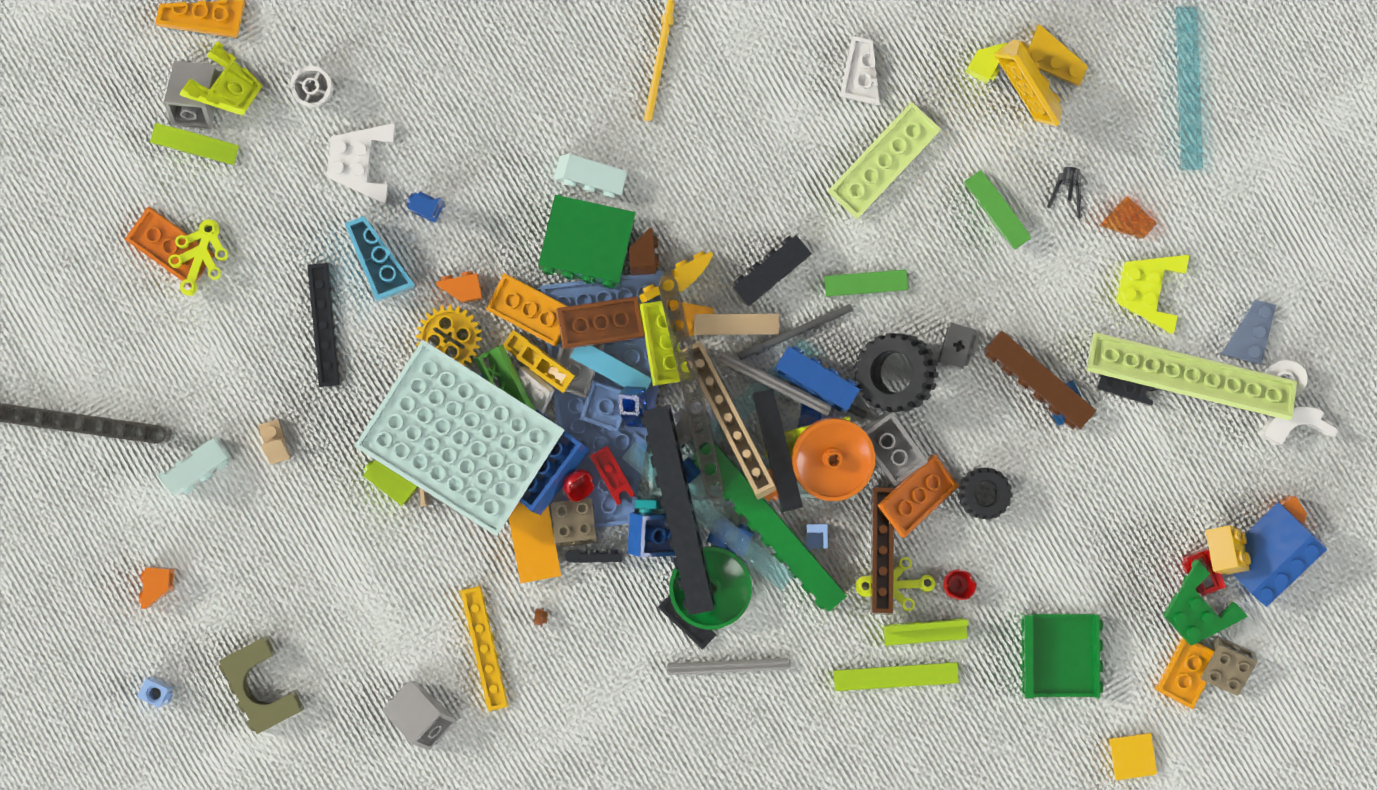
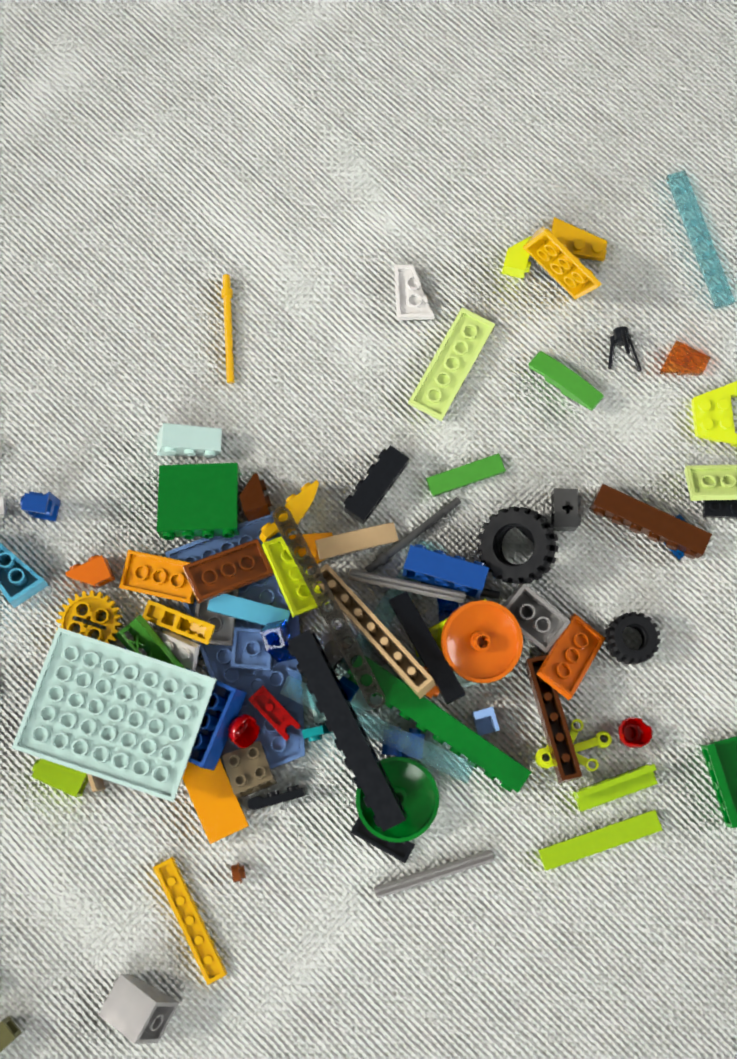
camera: 15 degrees left, 10 degrees down
blue slope [628,512,676,557] -> none

